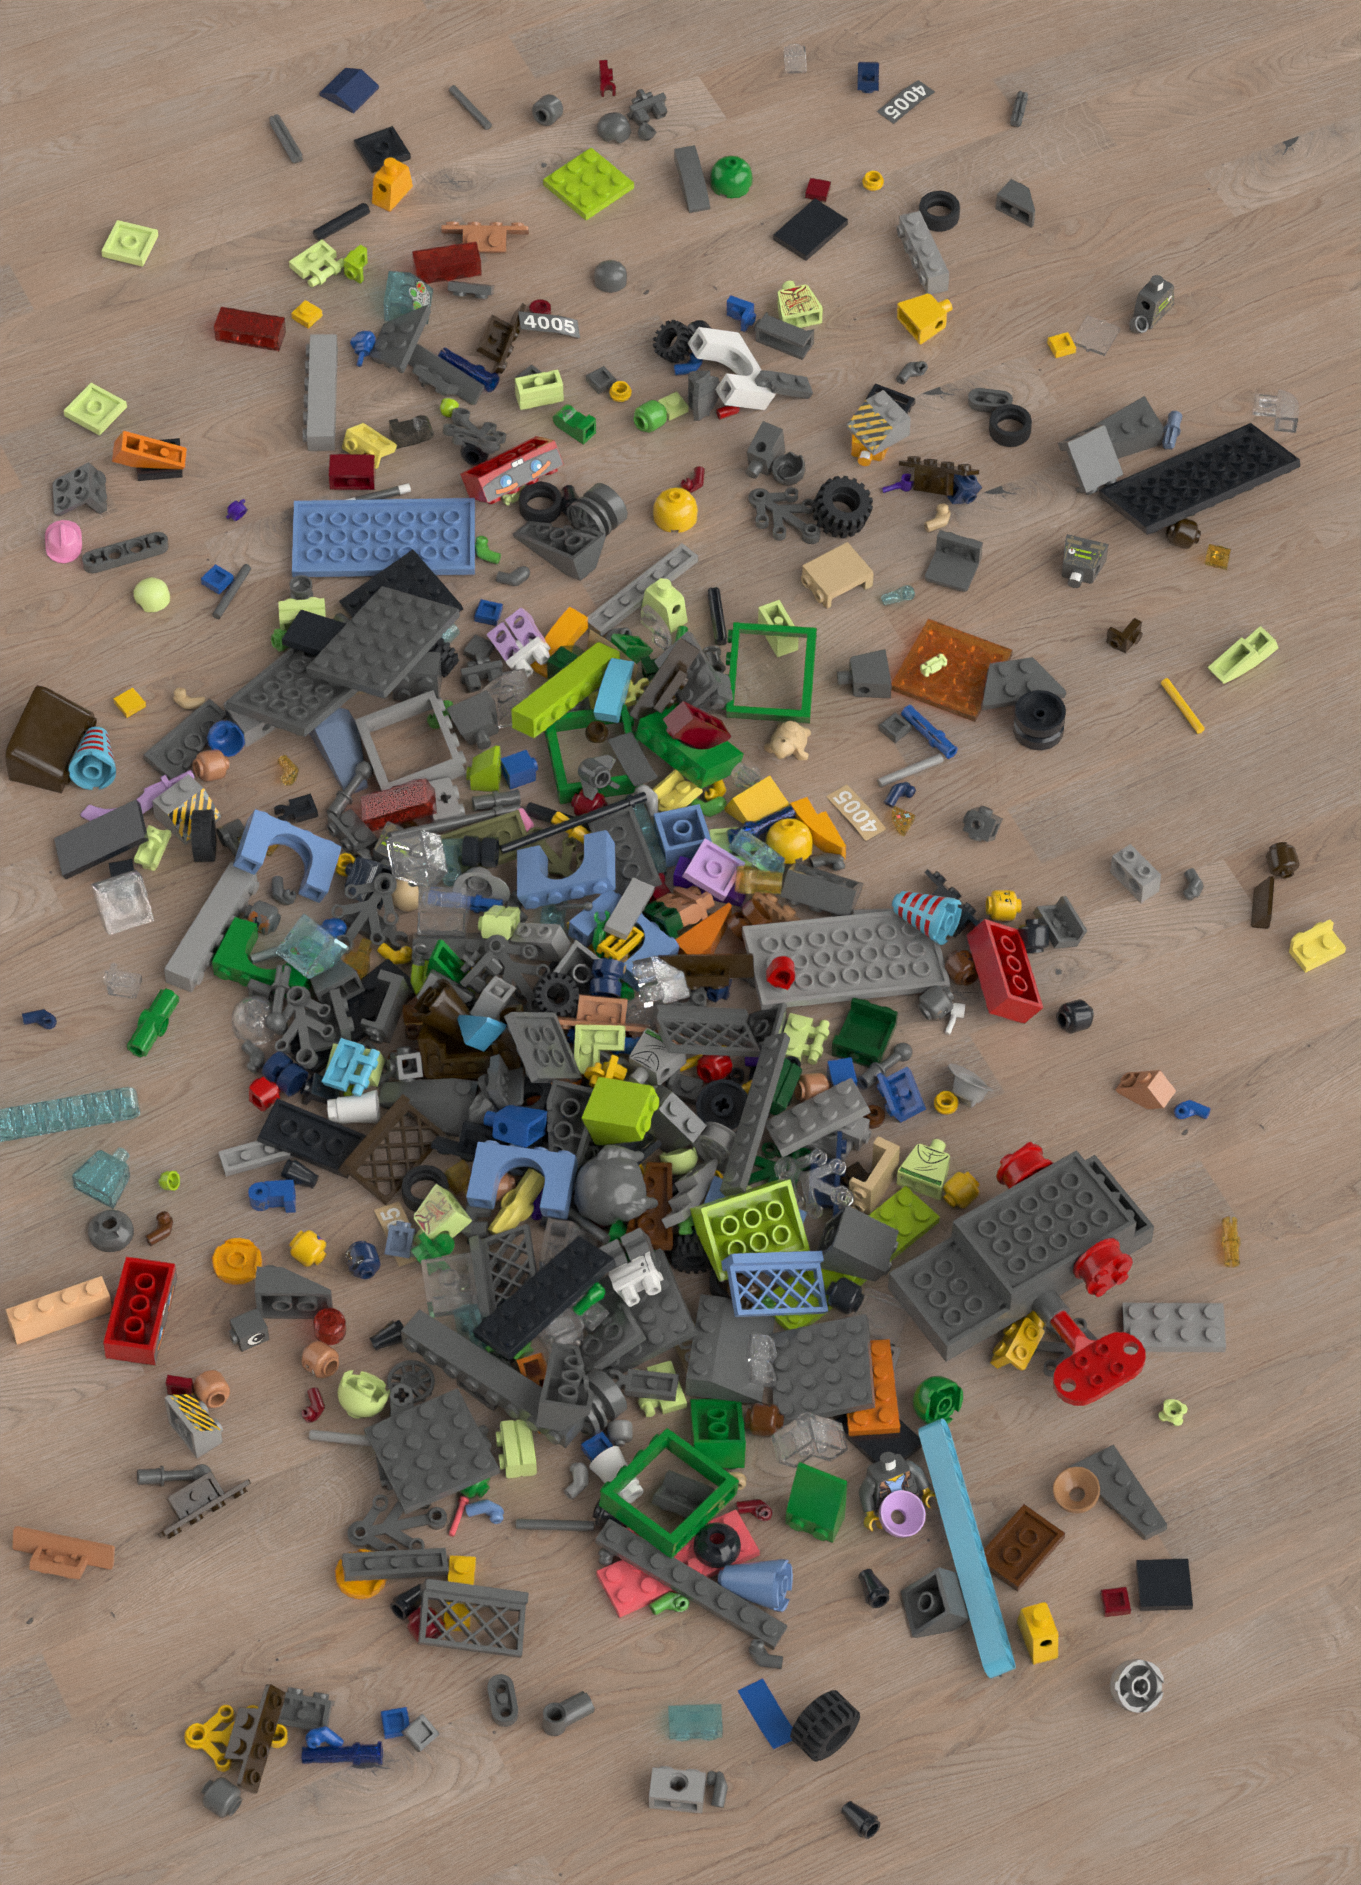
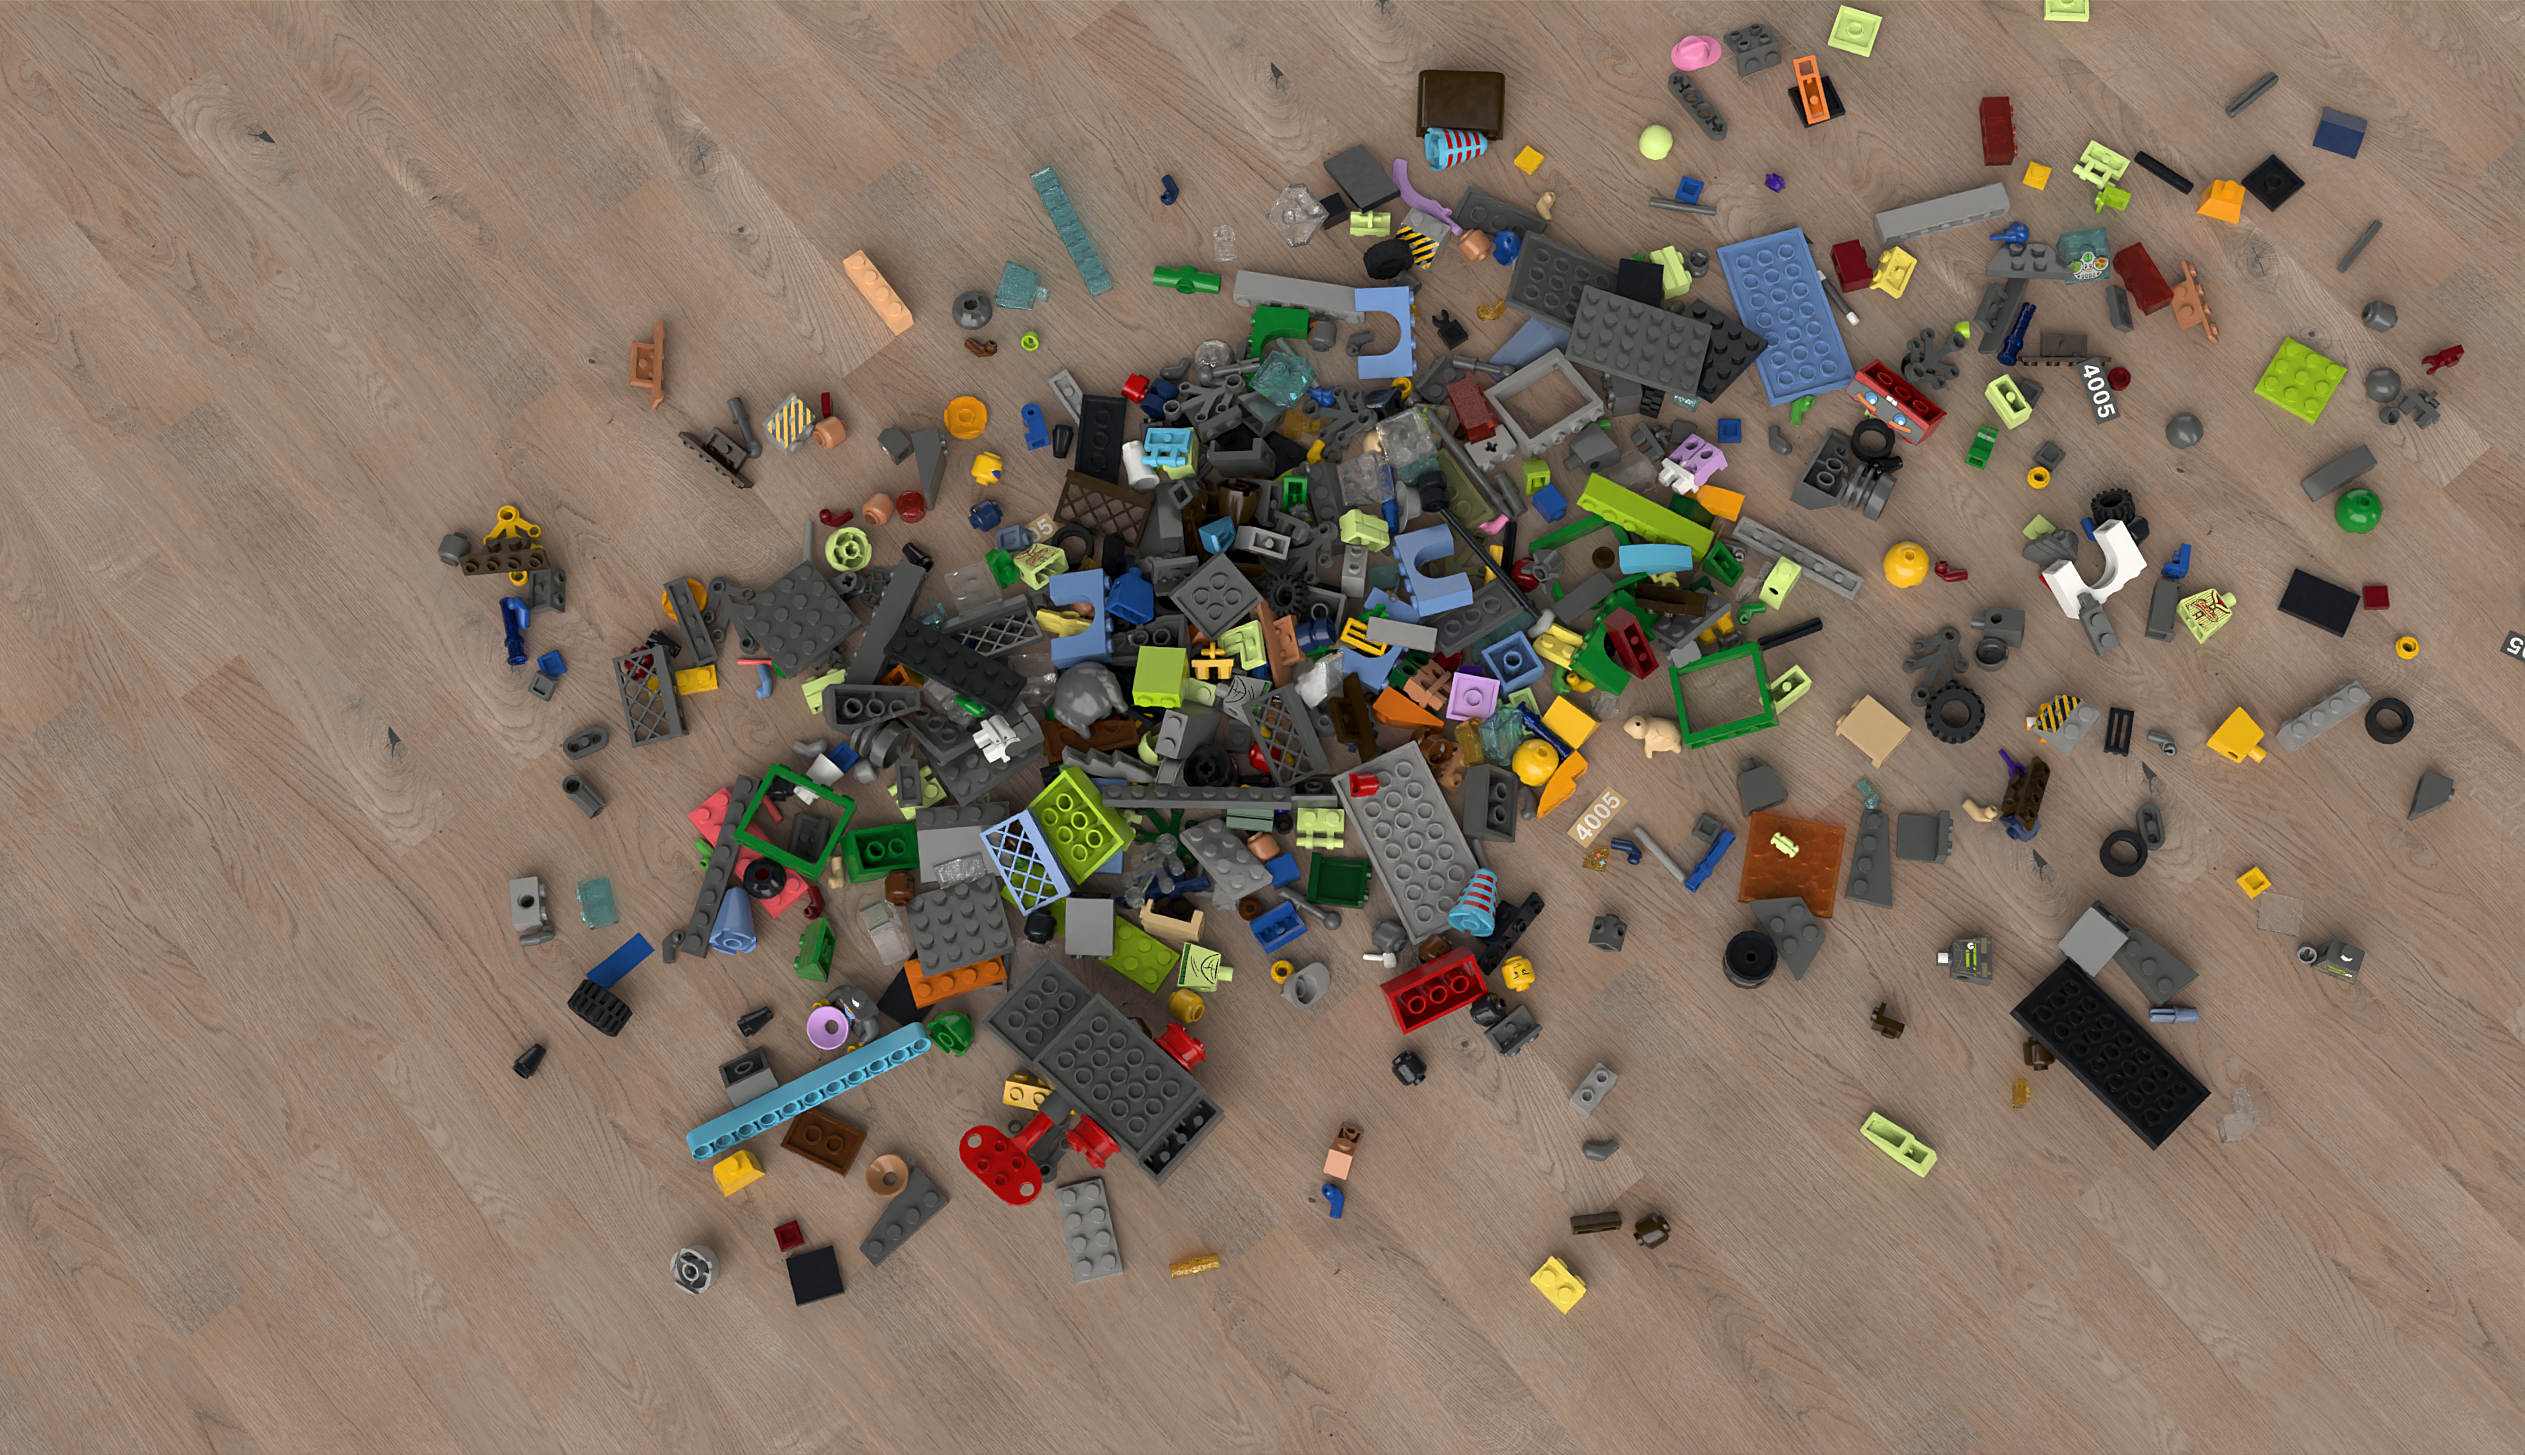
camera: 80 degrees right, 15 degrees up
red brick [103,1257,178,1366] -> none
clear smoke leg [389,415,434,449] -> none
dark grey bar [516,1519,594,1531] -> none
bright green head [633,400,667,433] -> none
yellowish green plate [1159,1399,1188,1426] -> none
yellow bar [1161,678,1205,734] -> none
none -> dark grey wing [1845,809,1892,909]

